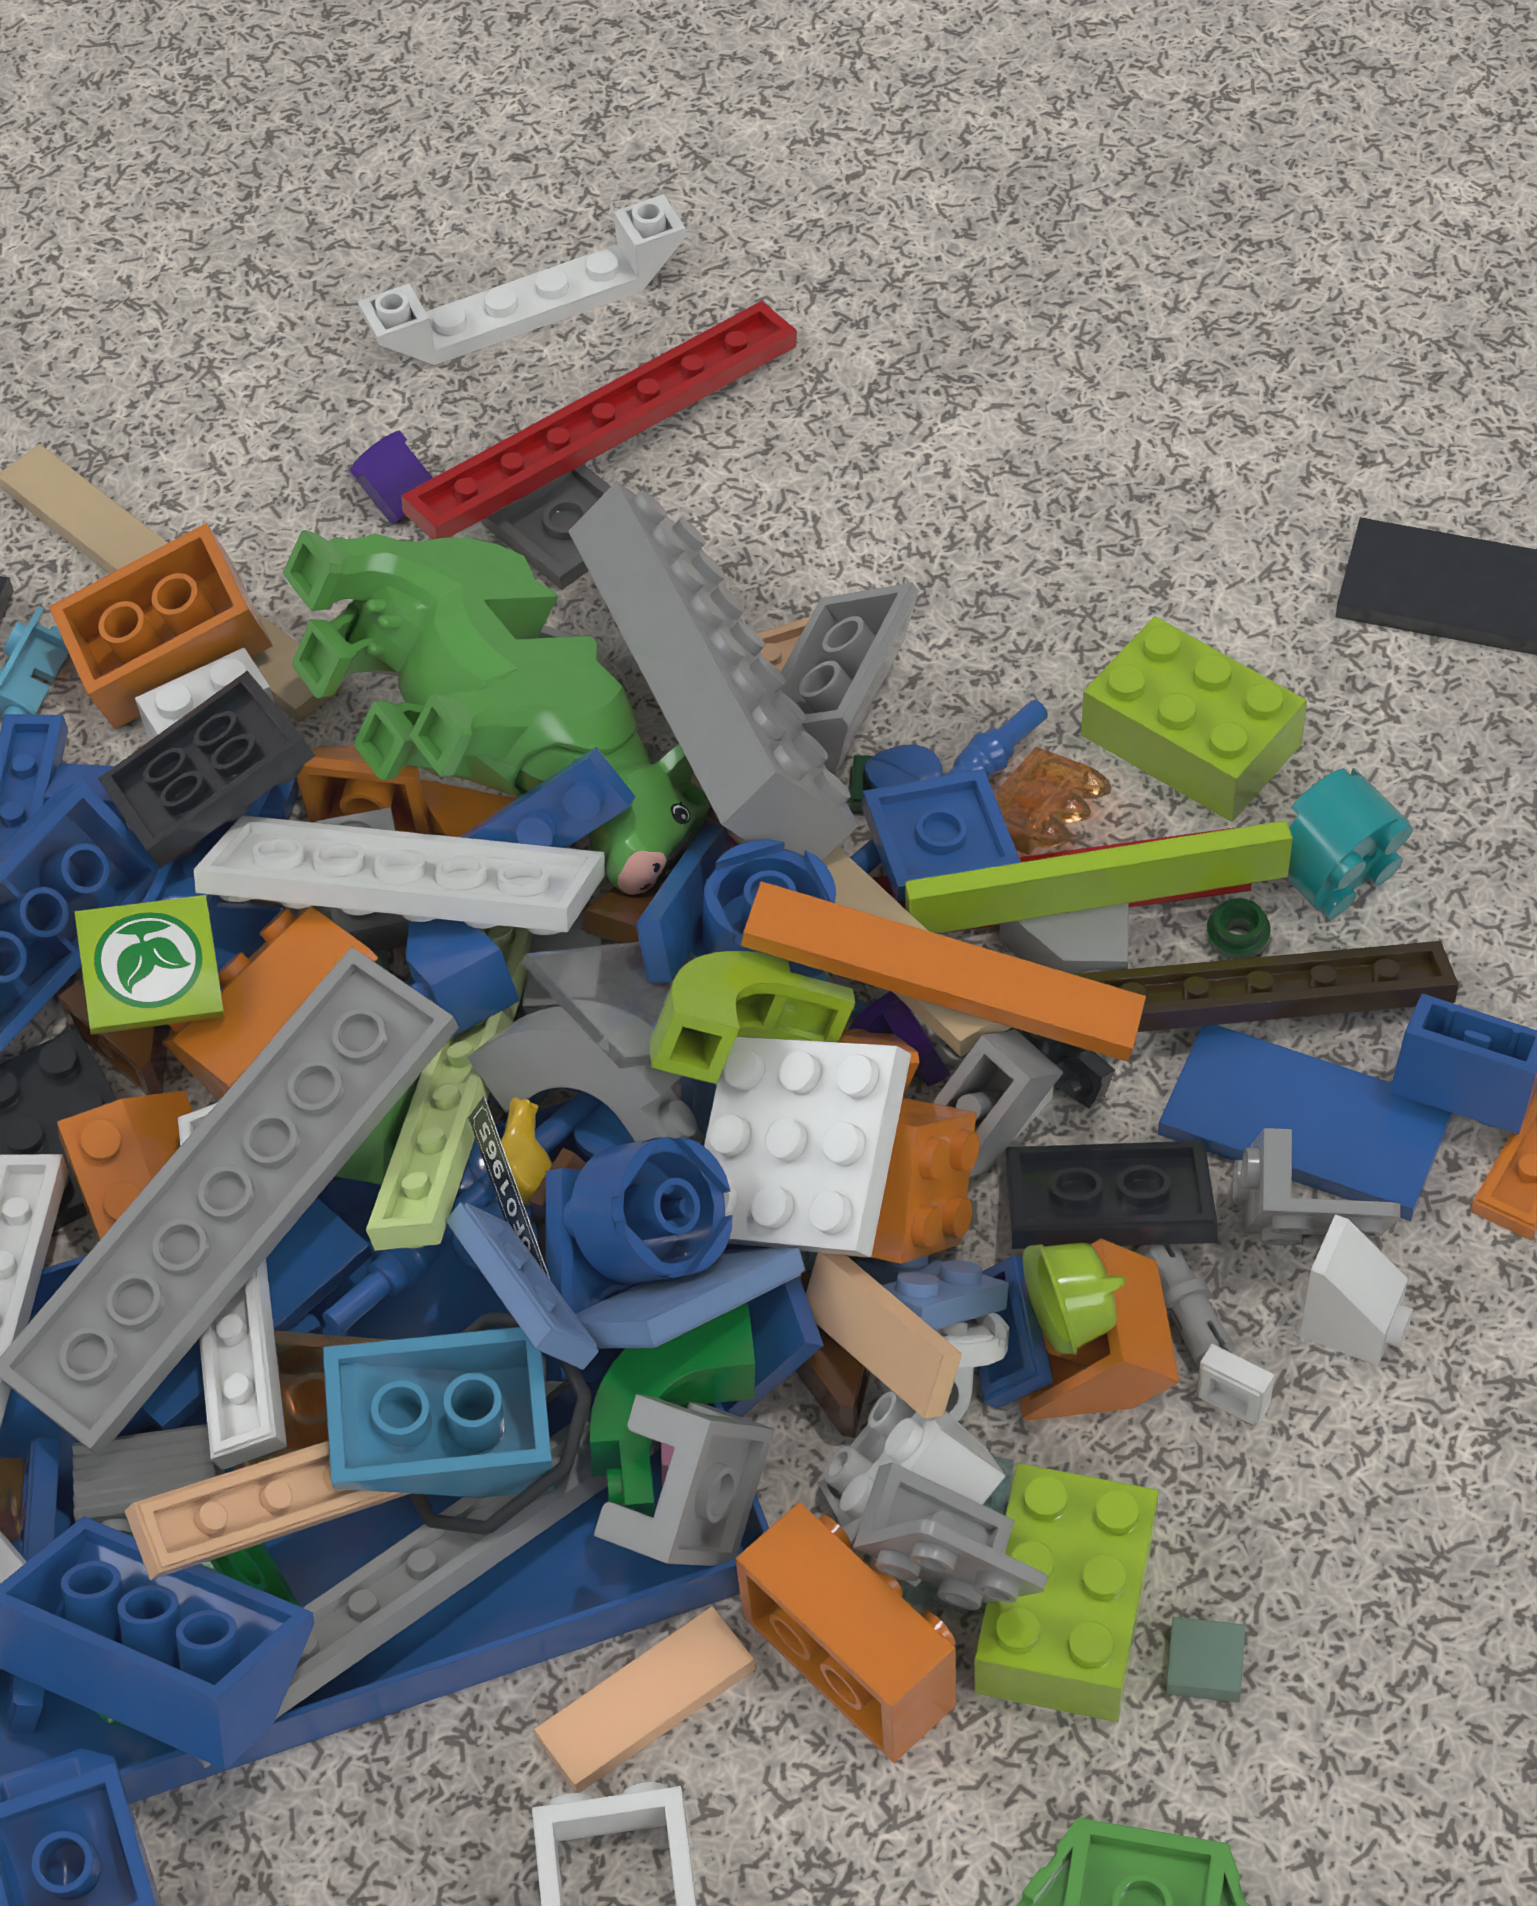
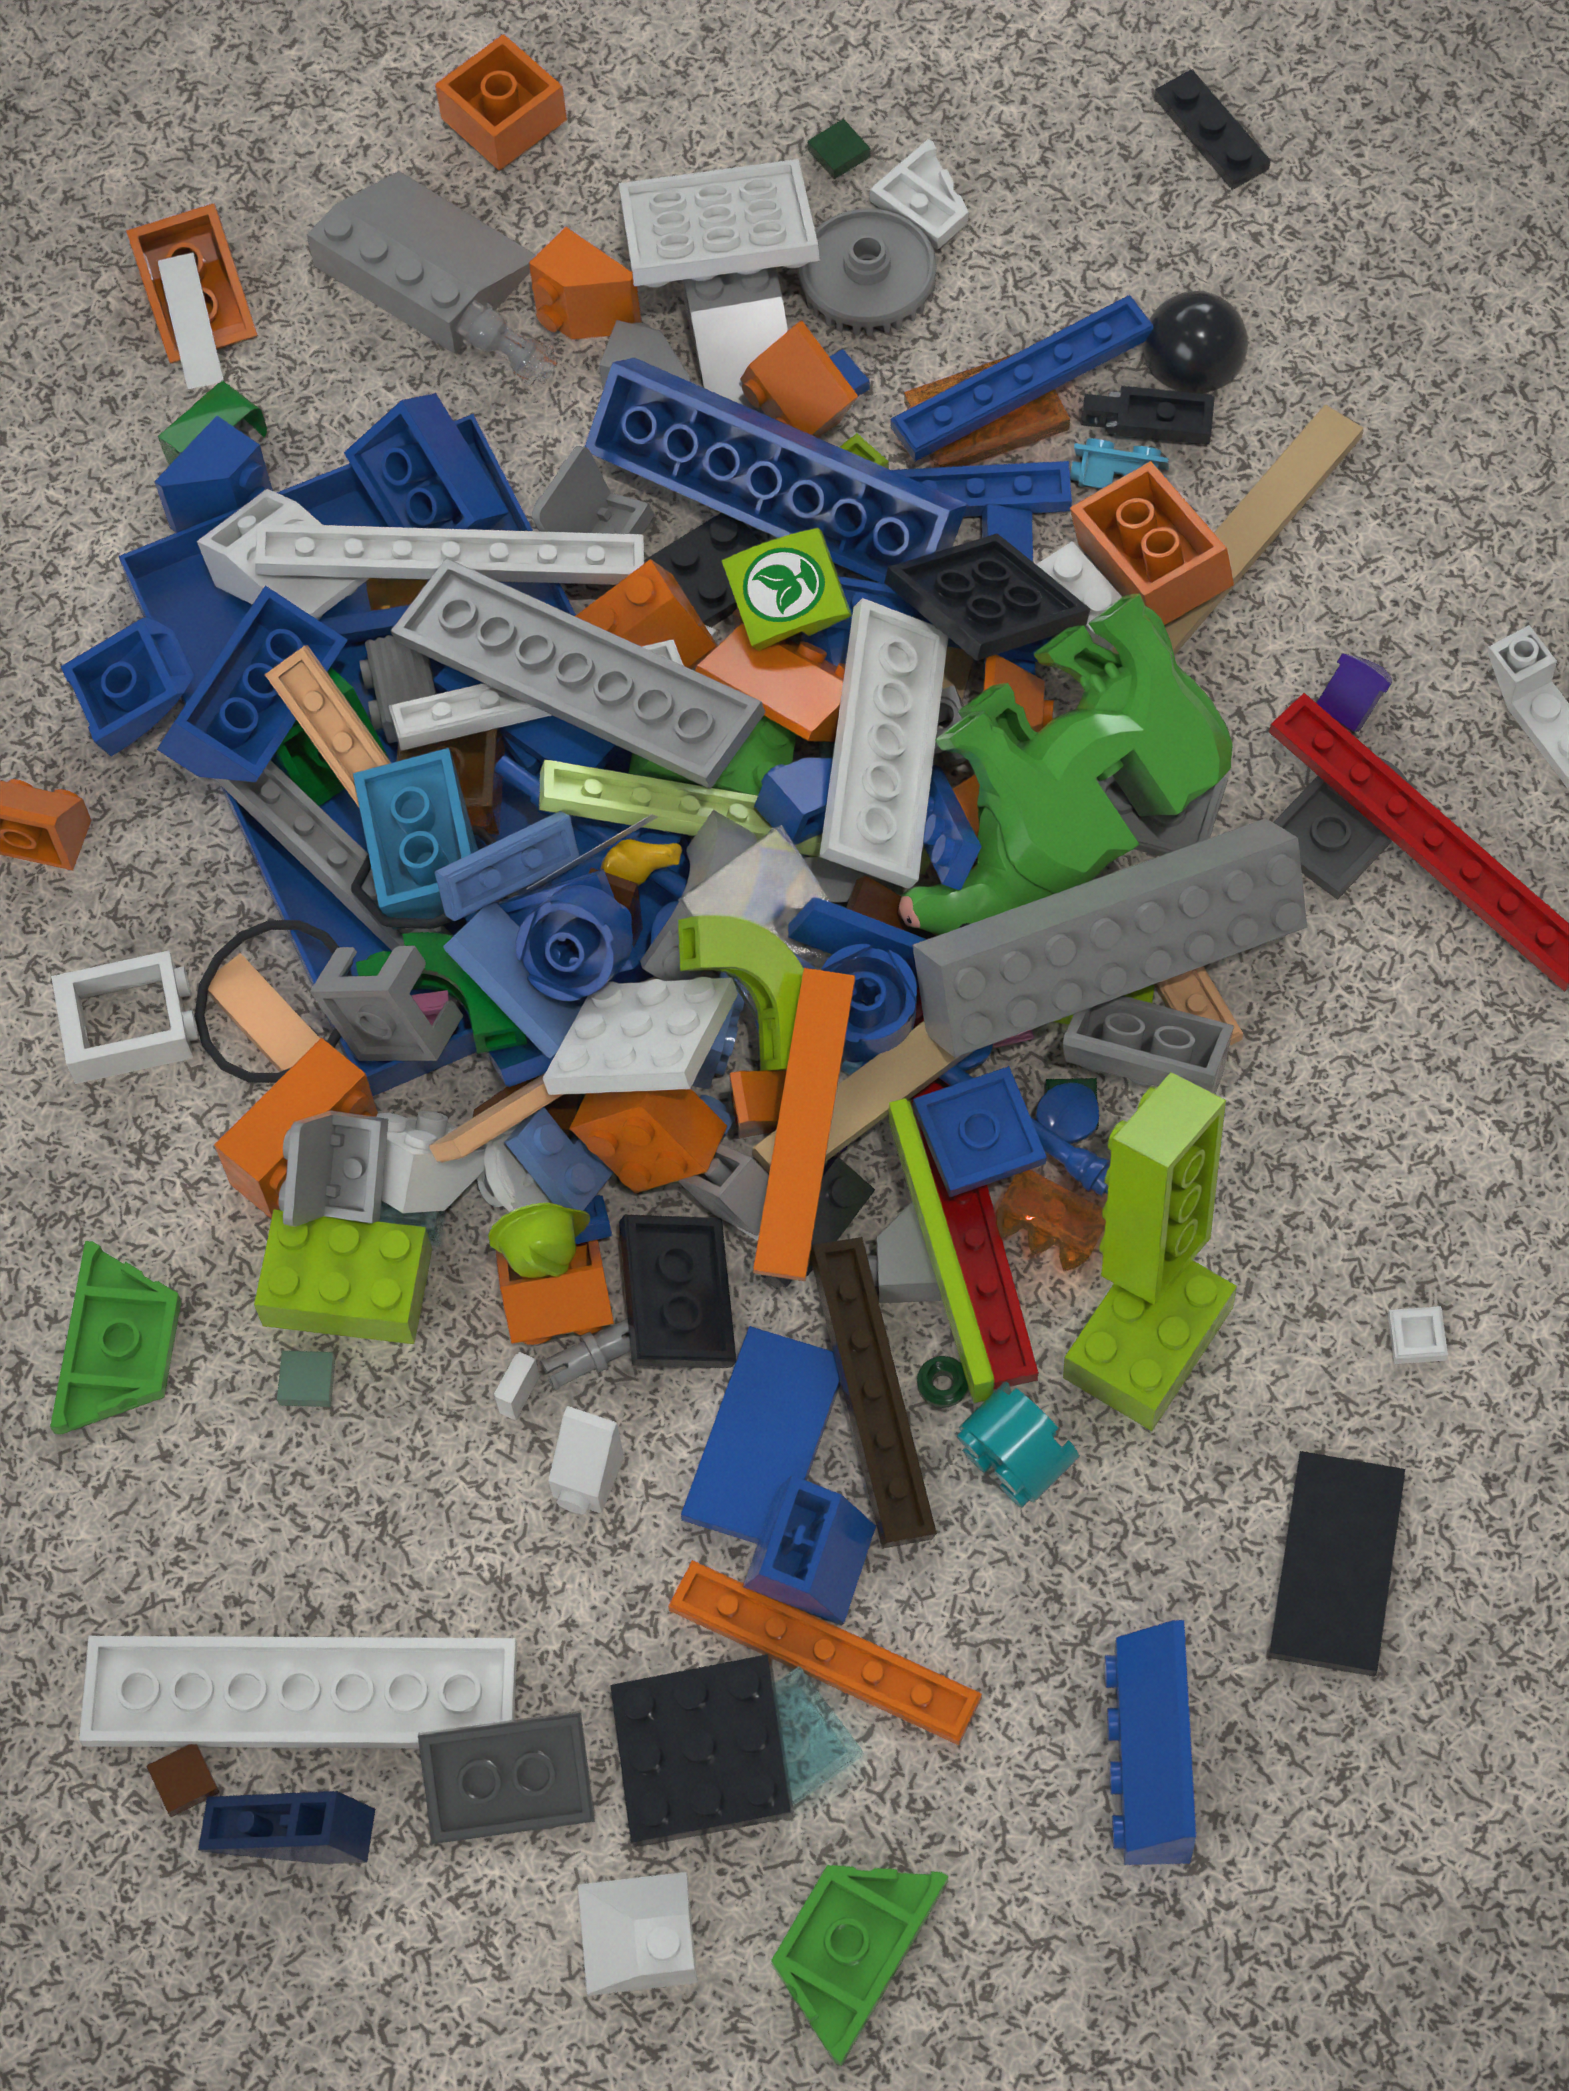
camera: 85 degrees right, 10 degrees up
light grey bracket [1232,1128,1400,1246] -> none
none -> black piece [194,920,352,1083]
none -> lime brick [1099,1072,1226,1305]
none -> white tile [1388,1306,1448,1364]

